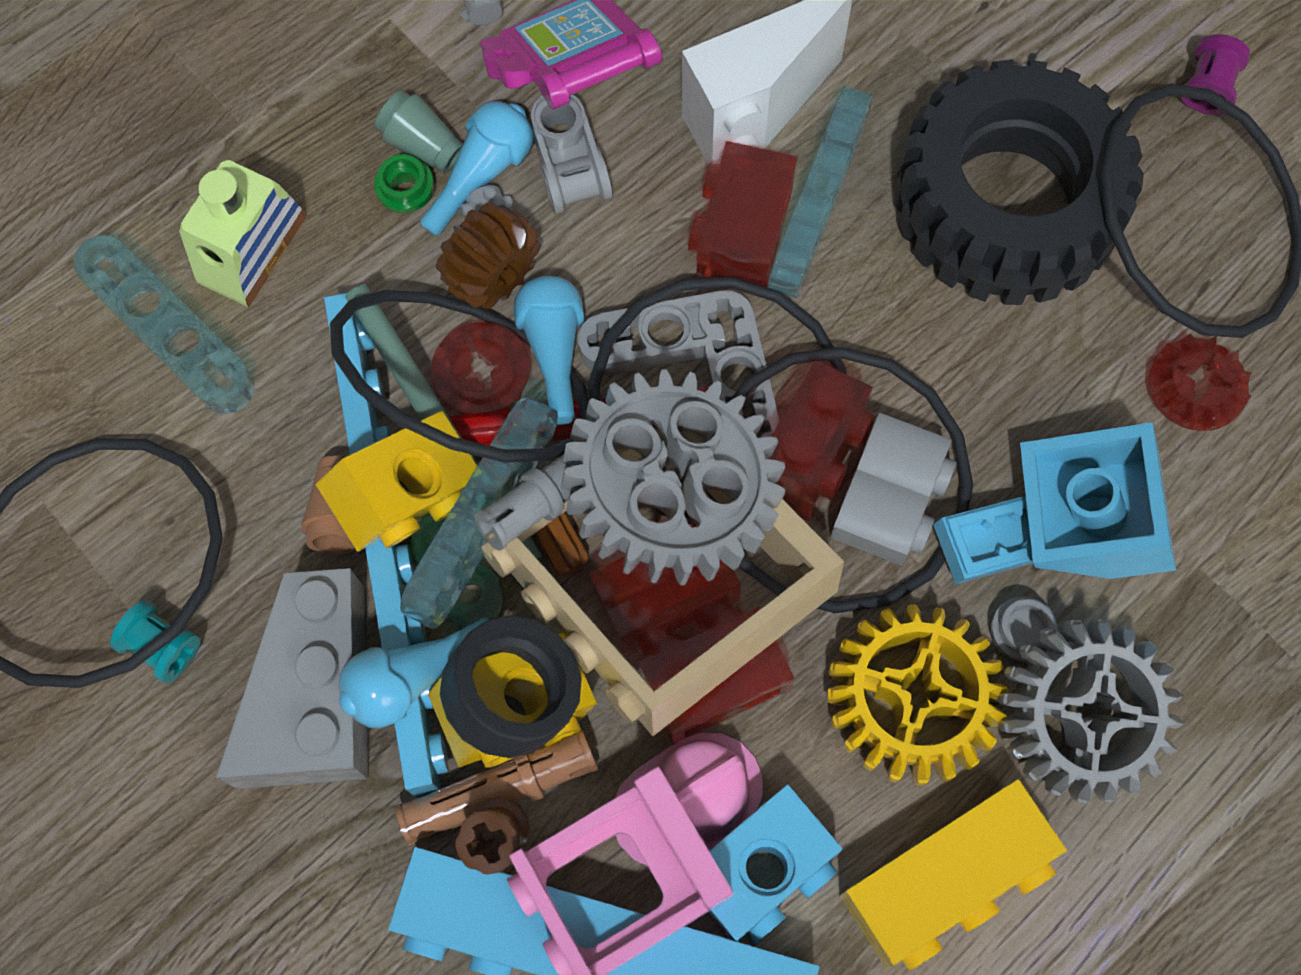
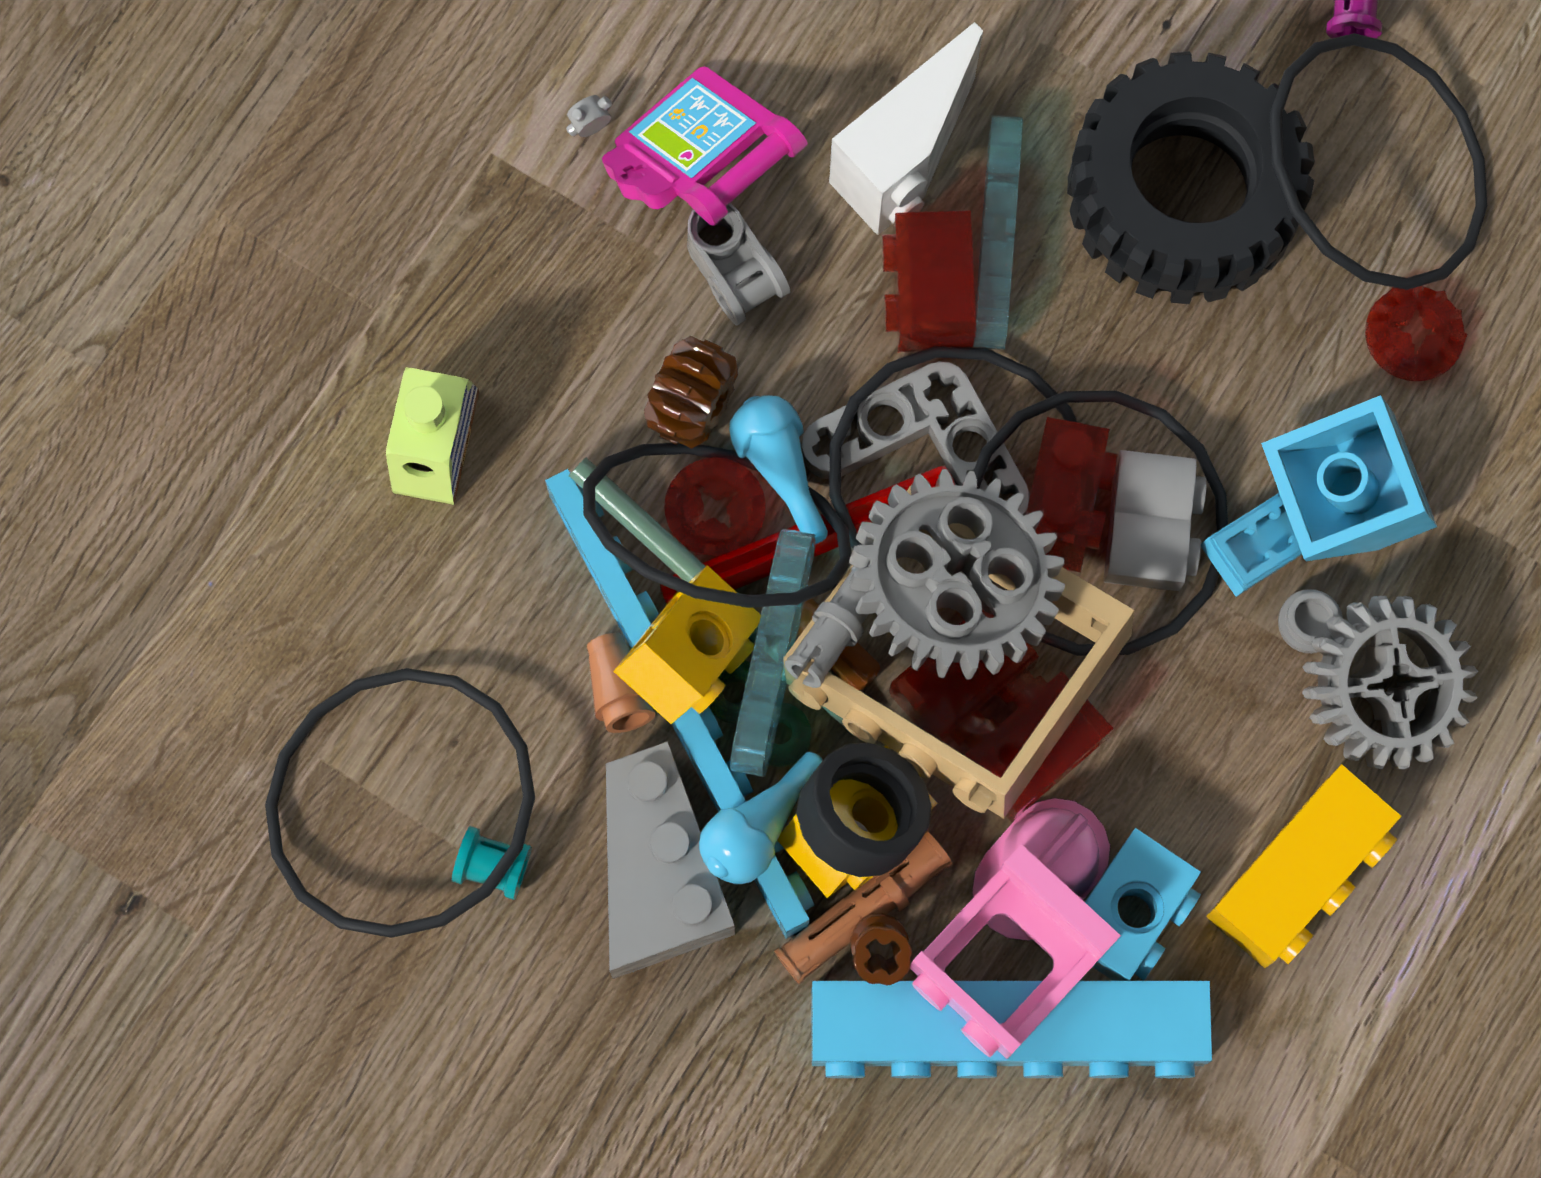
camera: 20 degrees left, 5 degrees up
clear light blue beam [74,235,255,414] -> none
green plate [374,154,434,213] -> none
sand green cone [375,90,463,174] -> none
medium azure piece [420,101,534,236] -> none
light grey piece [461,185,512,216] -> none
yellow gear [826,604,1009,786] -> none

